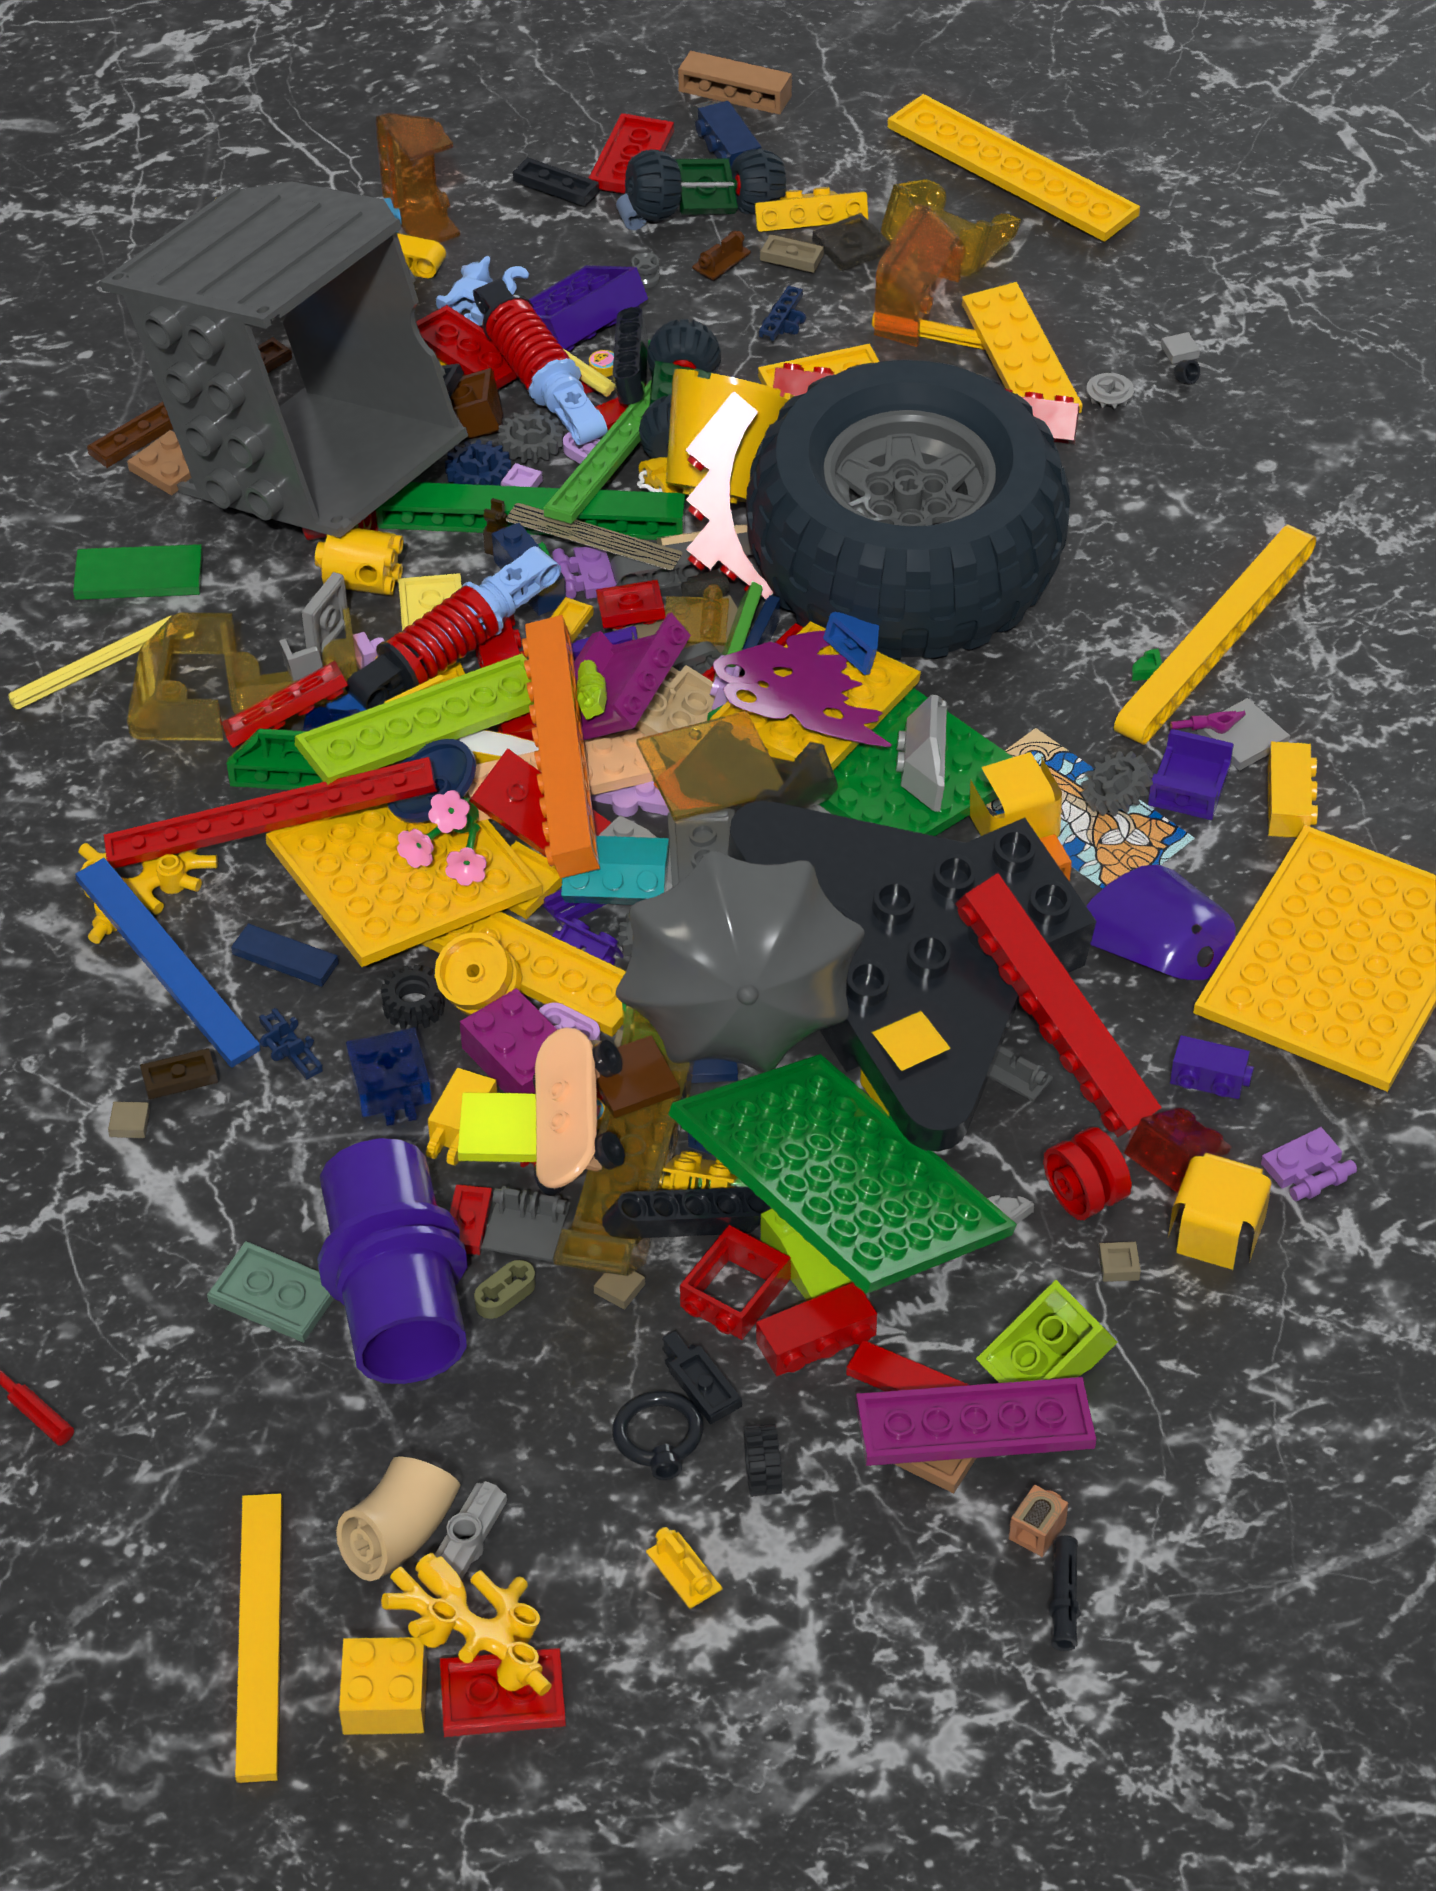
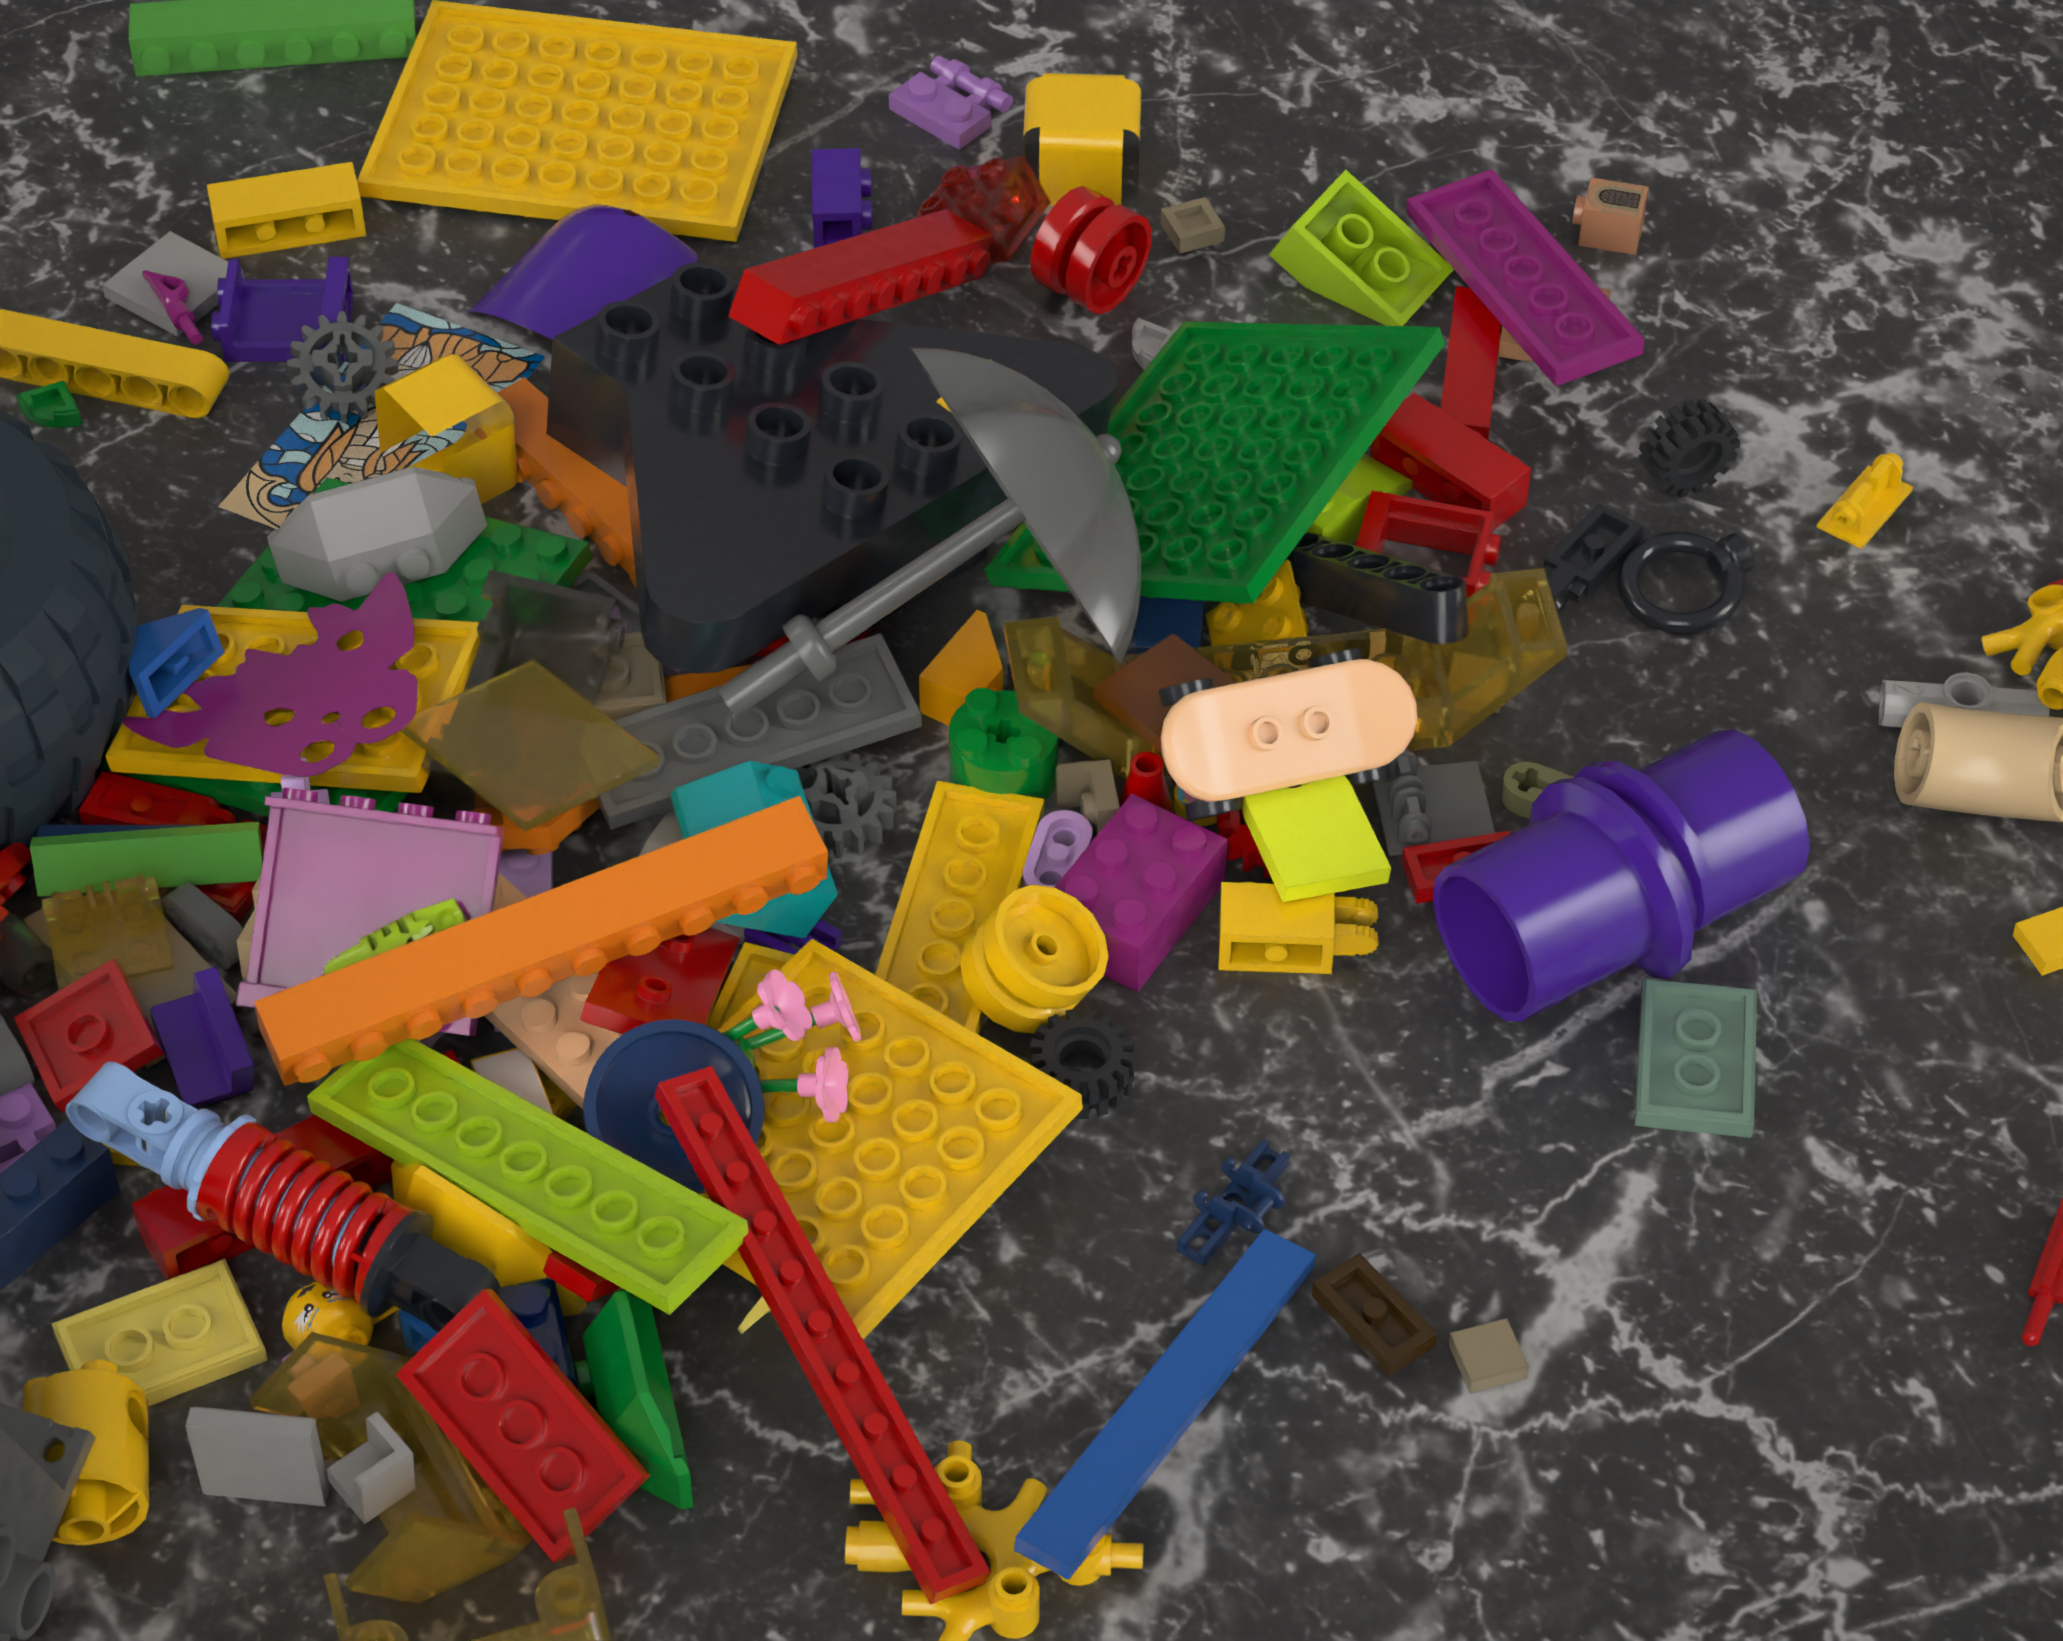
camera: 110 degrees left, 0 degrees up
dark blue tile [231,924,339,987] -> none
clear blue hinge [346,1027,432,1126] -> none
dark purple hinge [552,916,624,965] -> none
black pin [1049,1535,1081,1651] -> none

